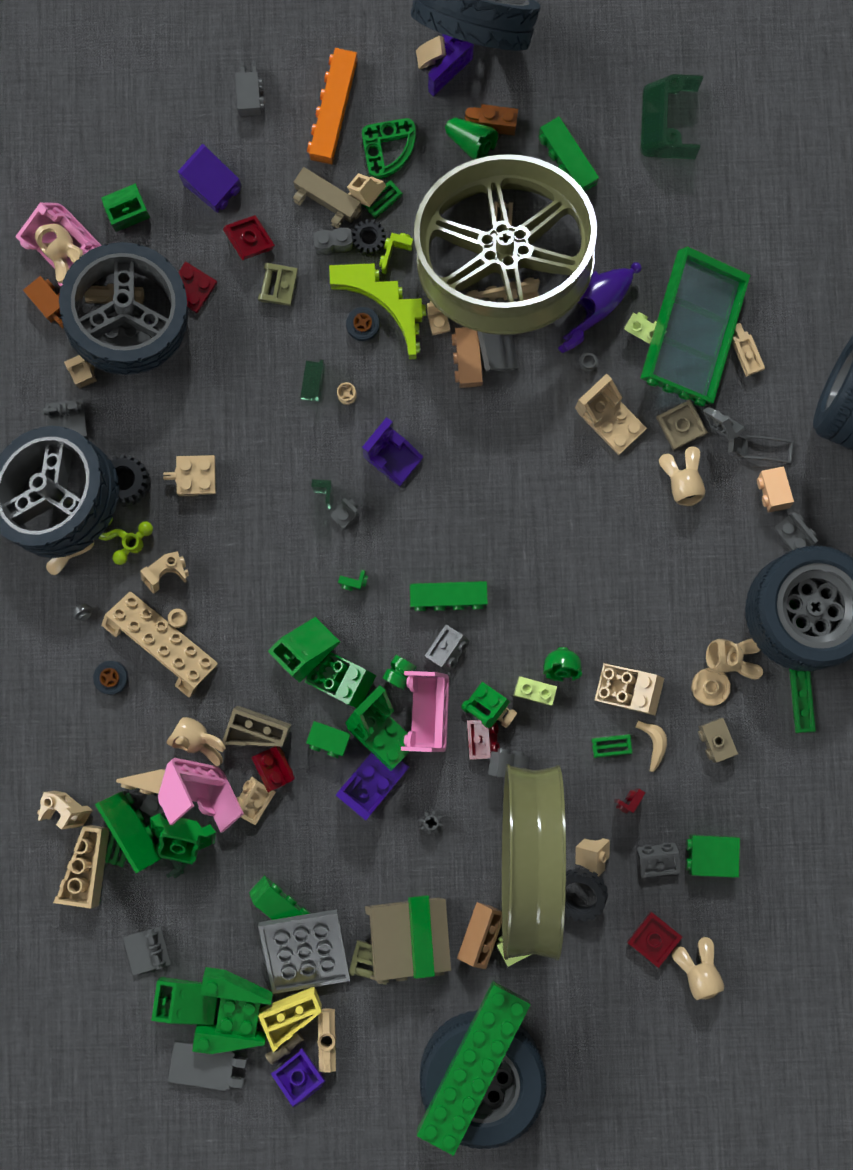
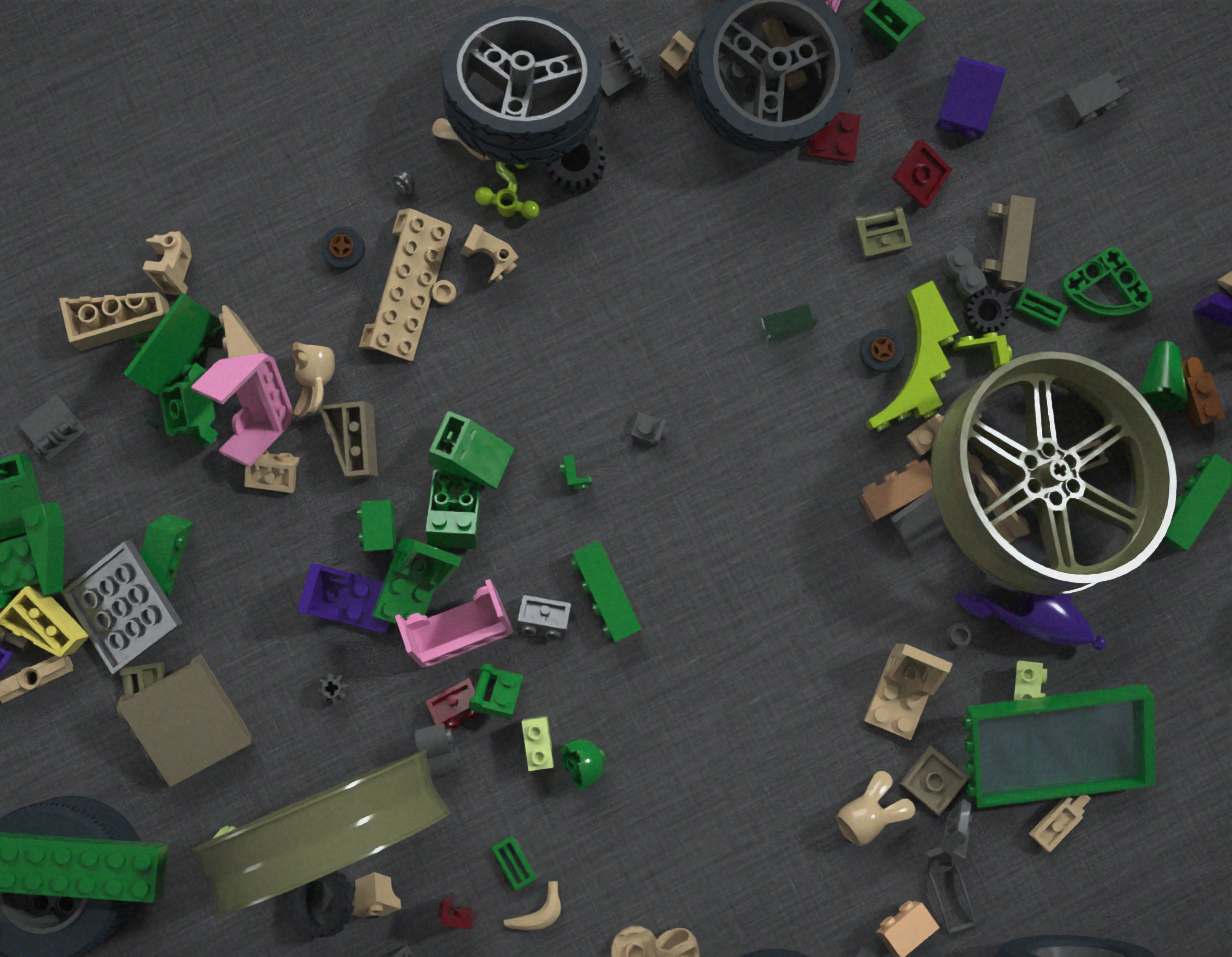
camera: 65 degrees right, 0 degrees up
tan plate [163,455,216,496] -> none
dark red bracket [251,746,295,792] -> none
orange brick [307,48,358,165] -> none
clear green panel [311,479,333,509] -> none
tan wheel [337,382,357,405] -> none
tan brick [347,173,386,207] -> none
dark purple bracket [362,417,423,487] -> none
green wheel [382,655,417,690] -> none
green tile [408,895,435,979] -> none
medium nougat brick [457,902,502,969] -> none
tan wheel [497,708,517,728] -> none
tan slope [595,663,664,716] -> none

